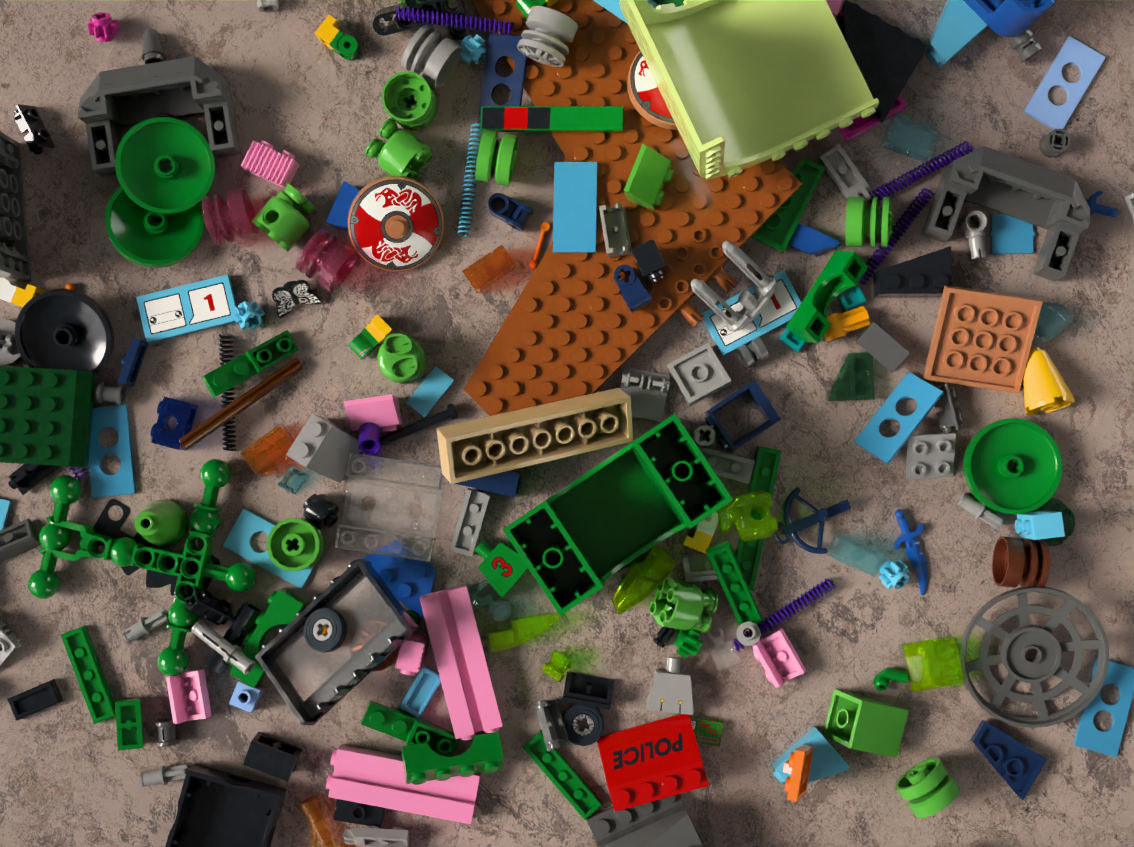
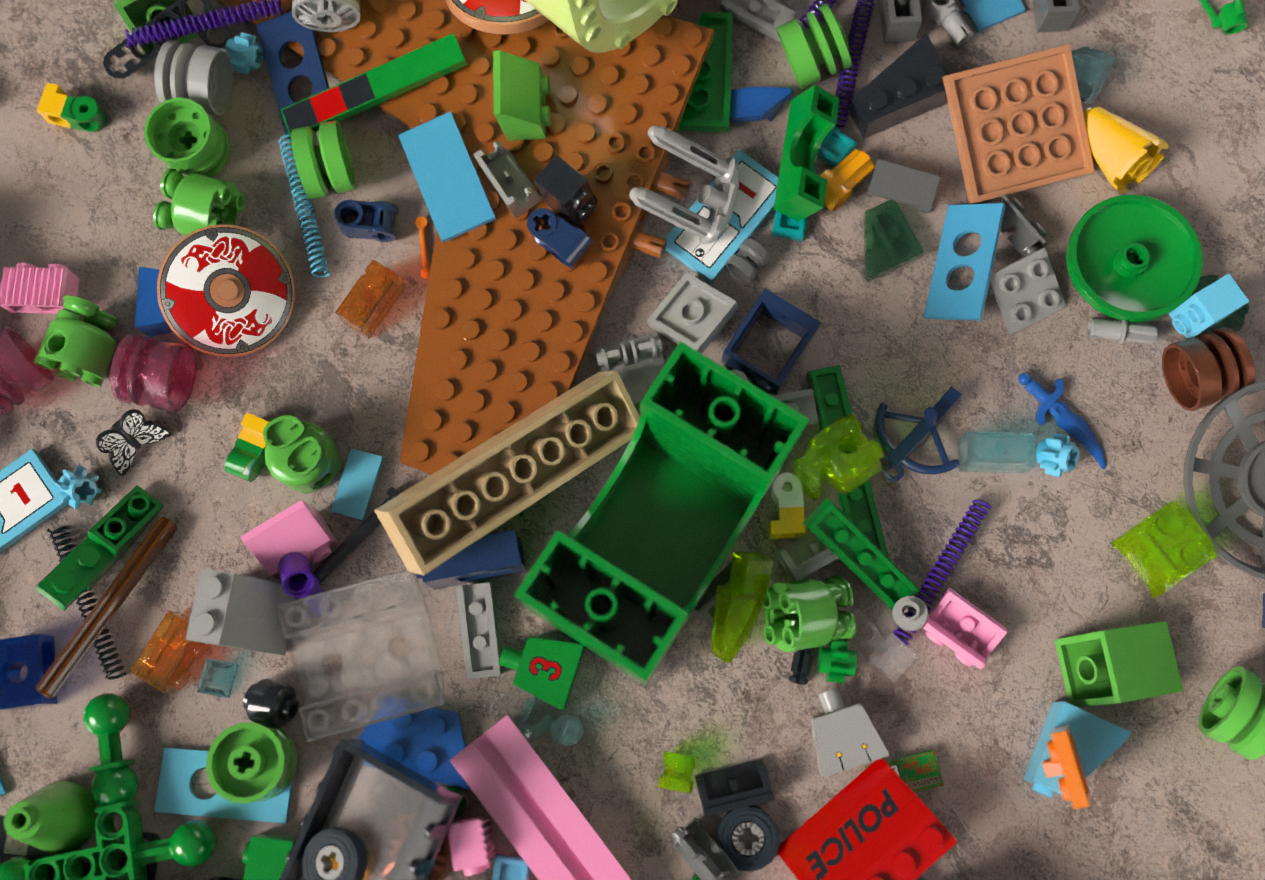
camera: 25 degrees left, 10 degrees down
clear neon green slope [489,612,560,653] -> none
green arm [873,667,909,691] -> none

